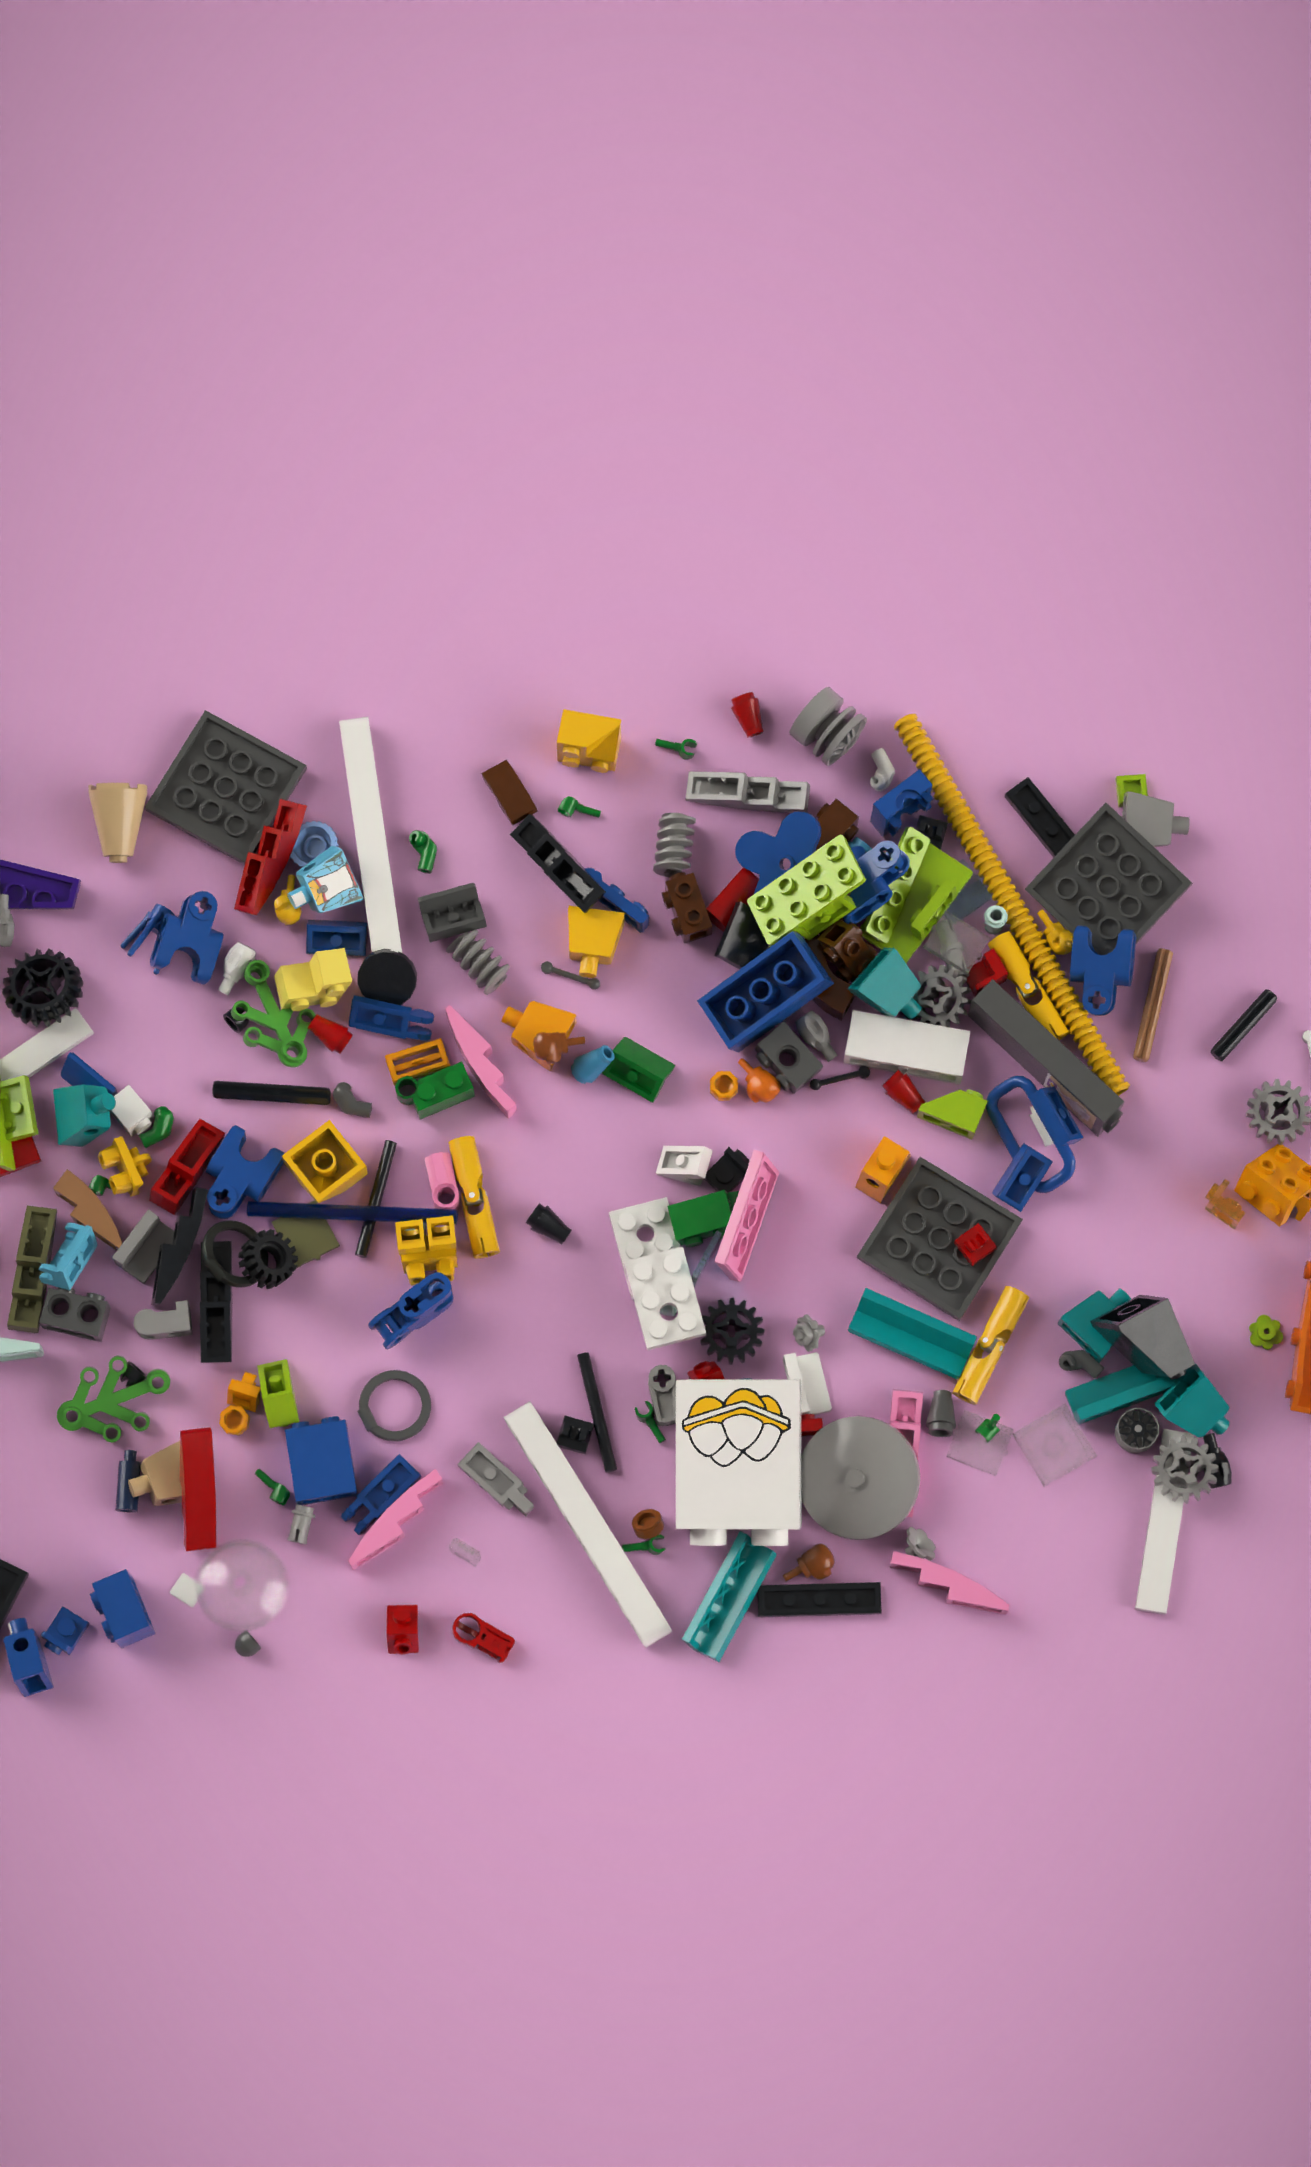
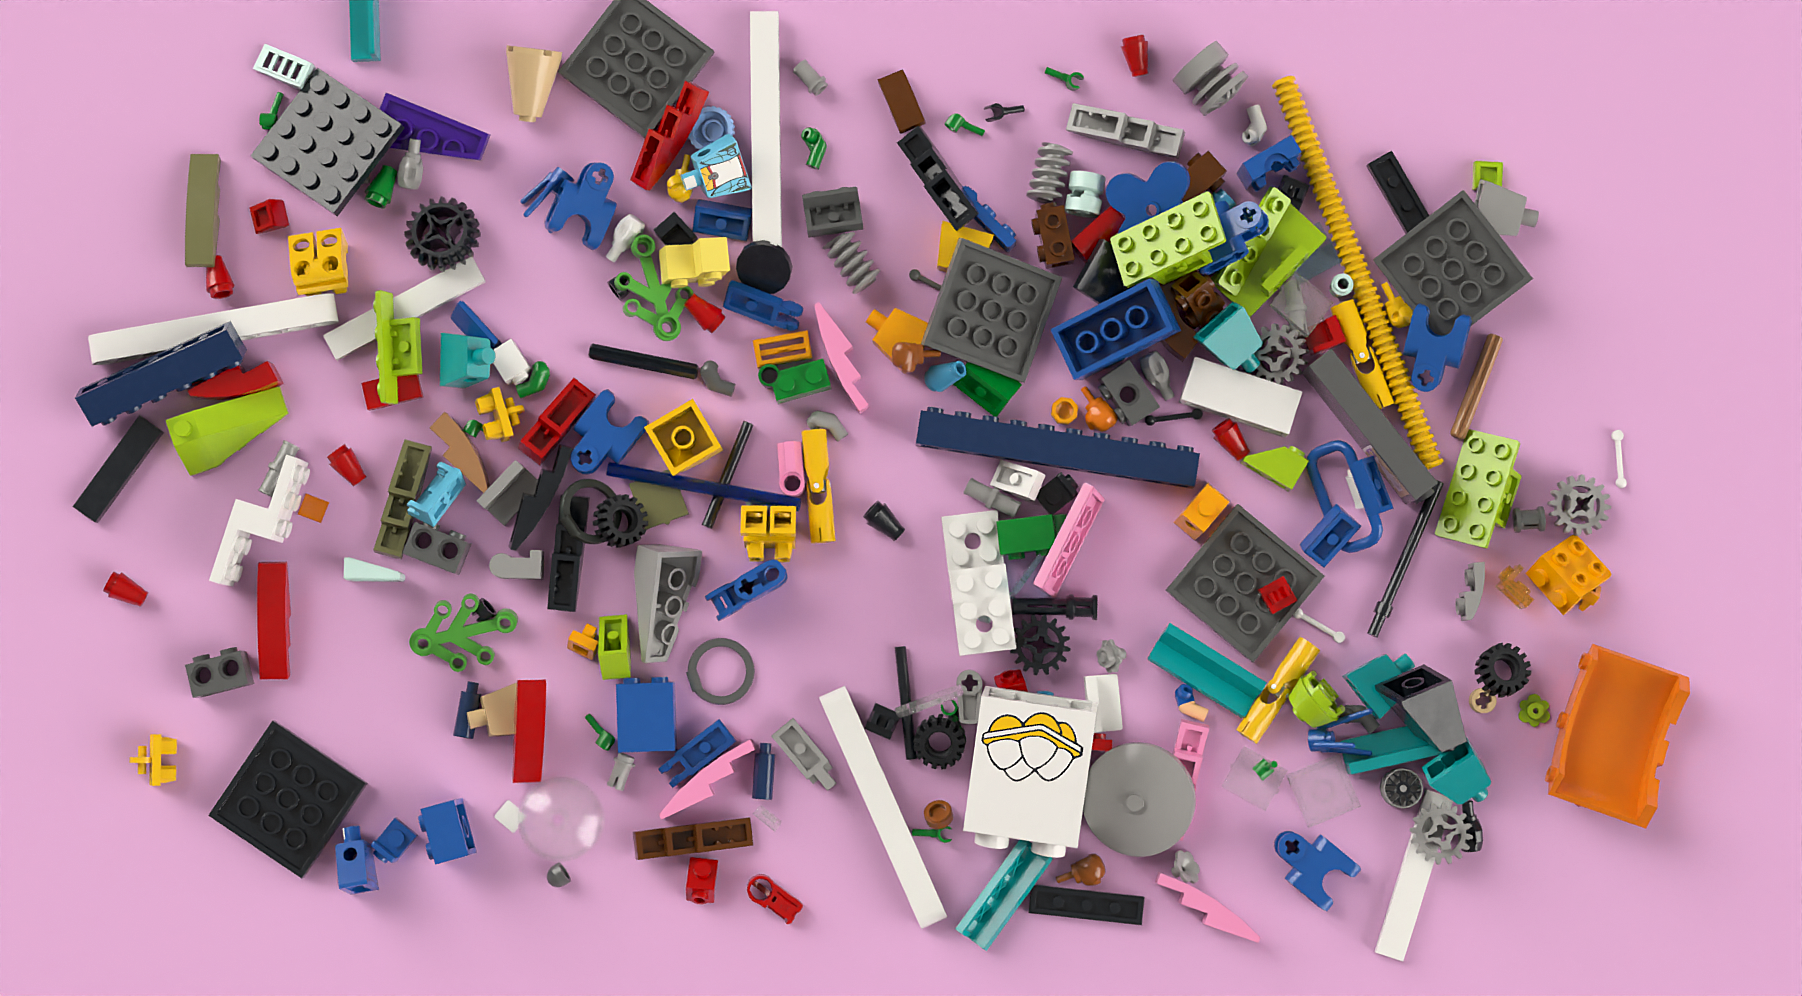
camera: 10 degrees right, 10 degrees up
light orange tile [219,1405,250,1436] -> none
yellow slope [557,709,621,773] -> none
dark grey cone [926,1390,956,1437] -> none
black axle [1211,989,1277,1061] -> none
none -> reddish brown slope [633,817,754,860]
none -> light grey wedge [634,544,702,663]
none -> black panel [654,212,698,245]
none -> dark blue cylinder [752,743,775,800]
none -> light grey pin [793,60,828,96]
none -> light grey arm [807,411,848,442]
none -> clear tile [895,684,964,718]
none -> black tyre [914,714,966,770]
none -> dark blue brick [916,407,1200,489]
none -> dark grey plate [921,238,1062,383]
none -> light grey pin [963,478,1022,519]
none -> black hand [984,103,1025,122]
none -> black pin [1012,594,1098,620]
none -> light aqua wheel [1065,171,1106,218]
none -> arm [1175,684,1209,722]
none -> blue piece [1274,831,1361,911]
none -> lime cone [1289,671,1345,728]
none -> white hinge [1293,608,1345,643]
none -> blue plant [1308,708,1373,756]
none -> black bar [1367,480,1444,638]
none -> lime bracket [1435,429,1522,549]
none -> light grey slope [1455,562,1485,621]
none -> tan bush [1469,688,1497,713]
none -> black tyre [1474,643,1531,698]
none -> dark grey bush [1512,506,1546,533]

